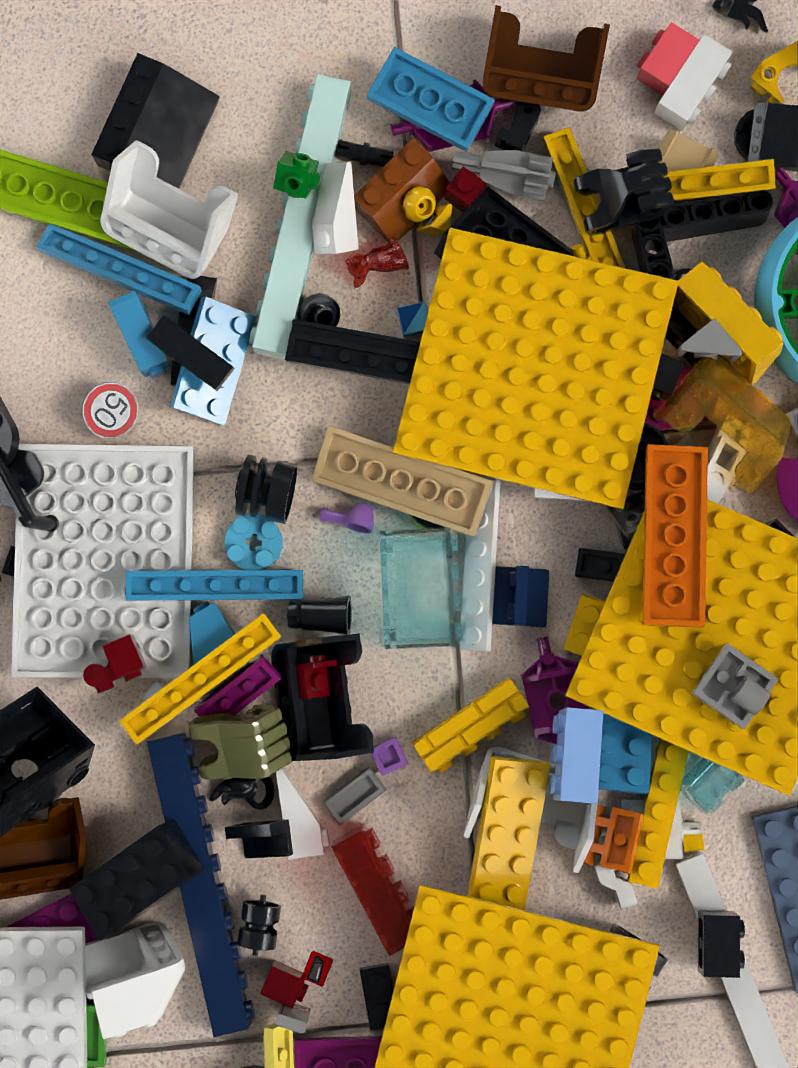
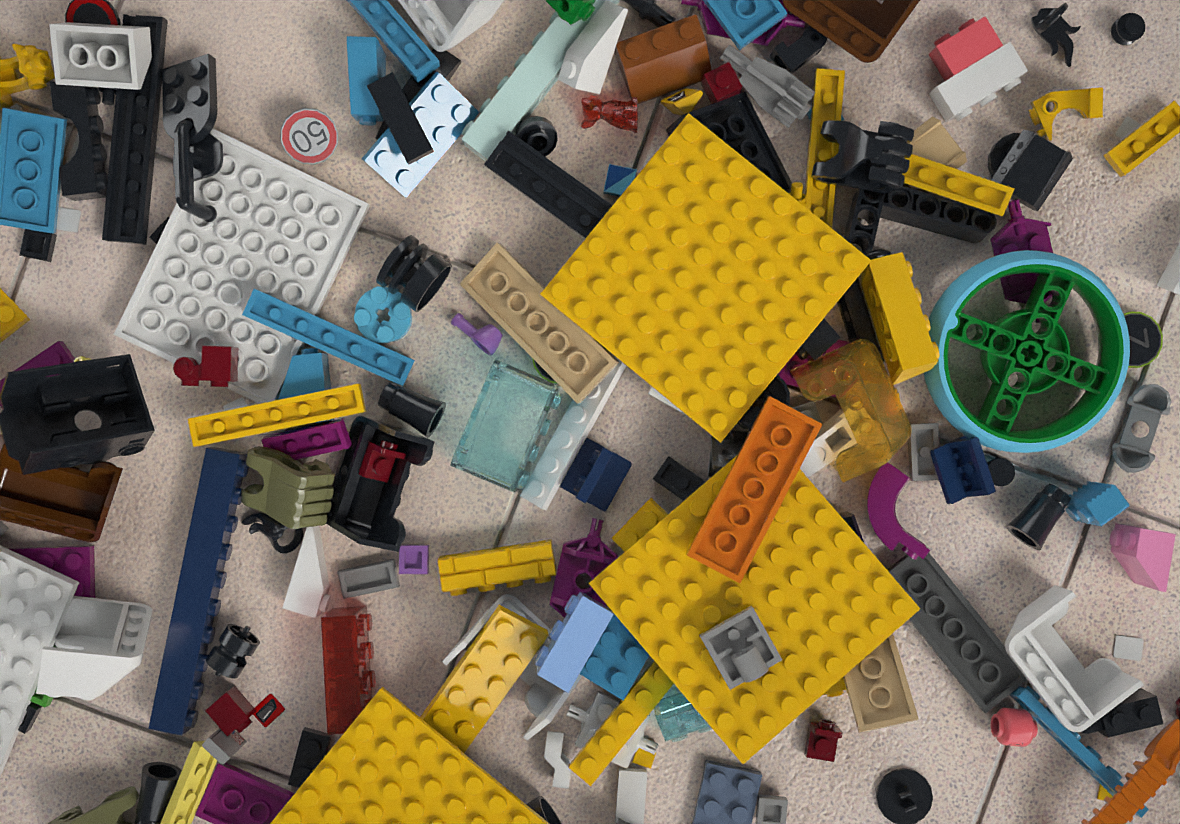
camera: 20 degrees right, 5 degrees up
black brick [69,819,205,941] -> none
black panel [225,819,293,858] -> none
yellow plate [402,186,436,222] -> none
orange plate [583,805,644,874] -> none
light grey slope [676,318,742,362] -> none

